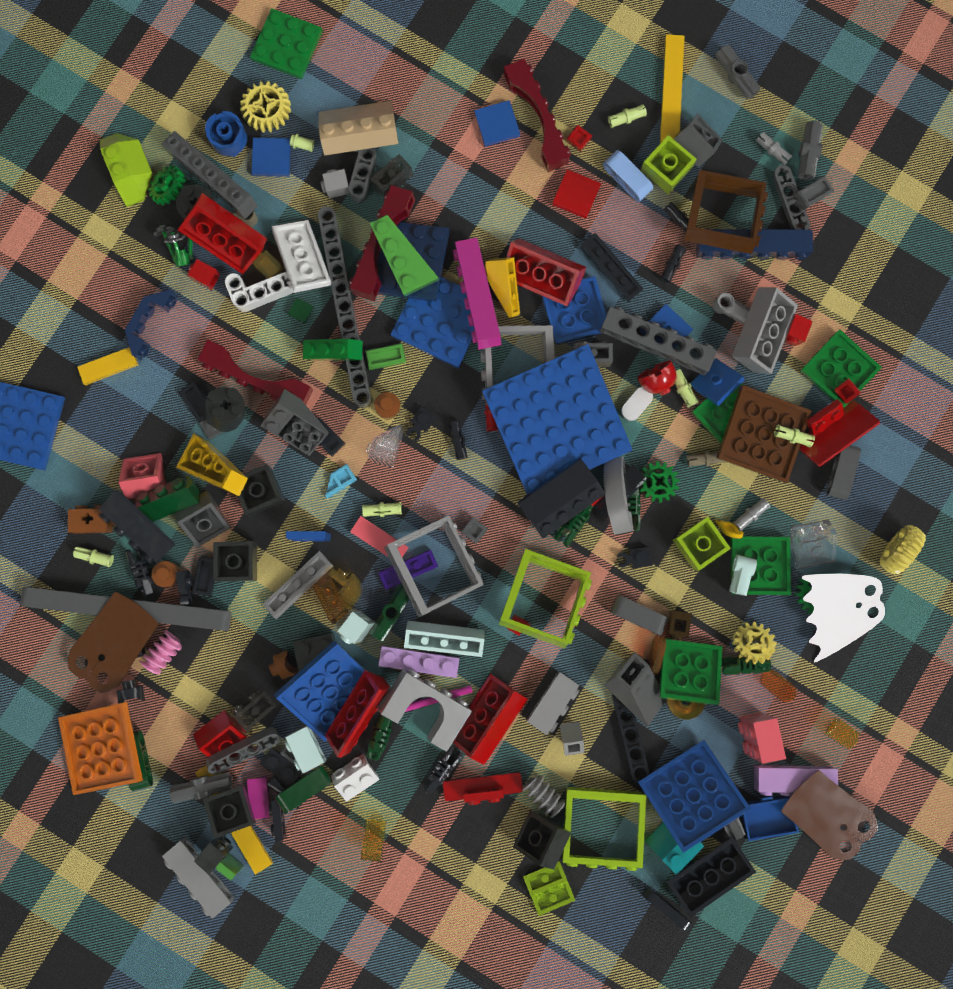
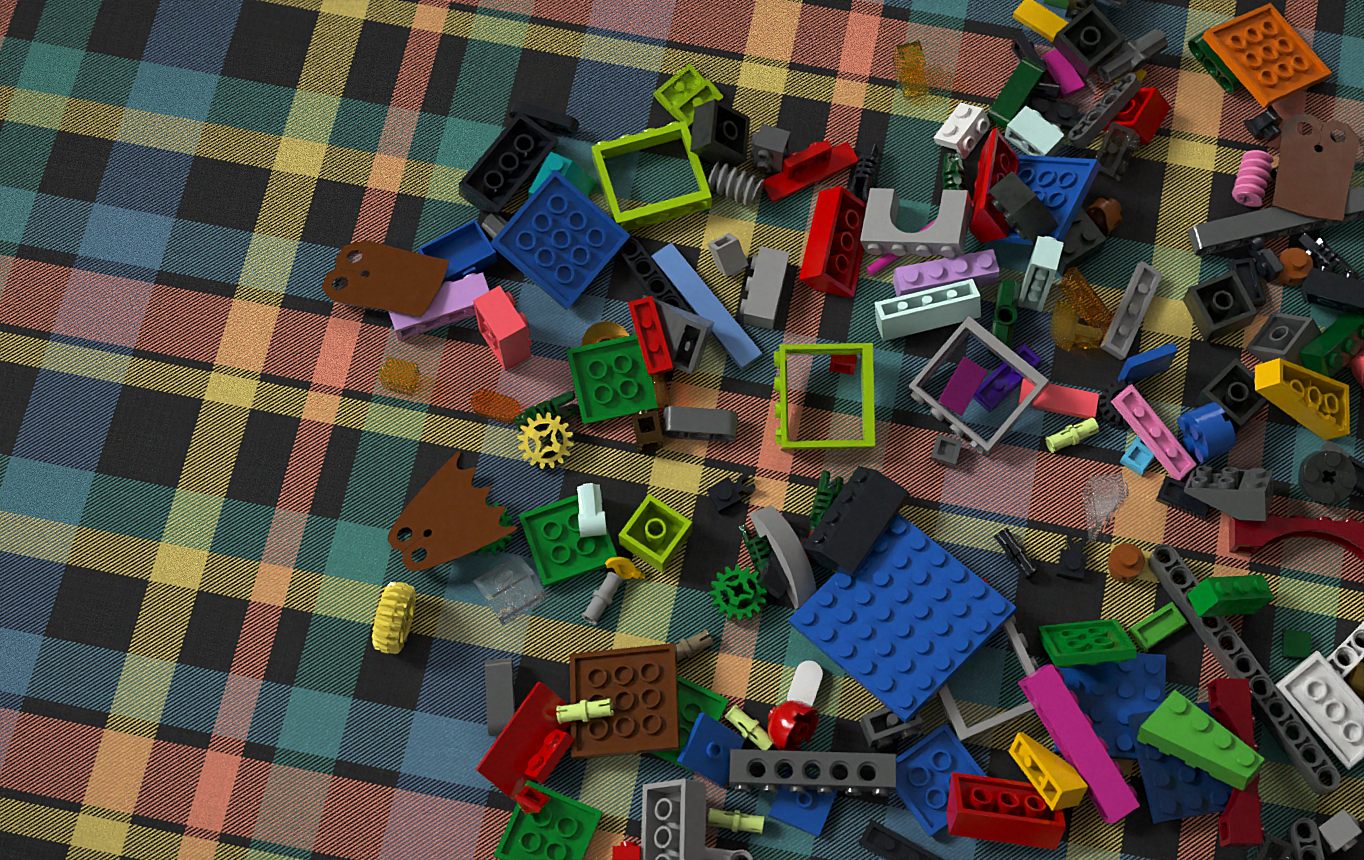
camera: 160 degrees right, 15 degrees down
none -> red plate [628,296,674,377]
none -> medium blue tile [651,243,762,370]
none -> yellowish green pin [708,808,764,834]
none -> dark grey brick [750,124,790,174]
none -> magenta slope [938,357,988,416]
none -> pearl dark grey brick [988,171,1059,245]
none -> green plate [1038,618,1137,668]
none -> black tyre [1098,379,1148,430]
none -> bright pink tile [1110,384,1197,481]
none -> blue brick [1177,402,1236,462]

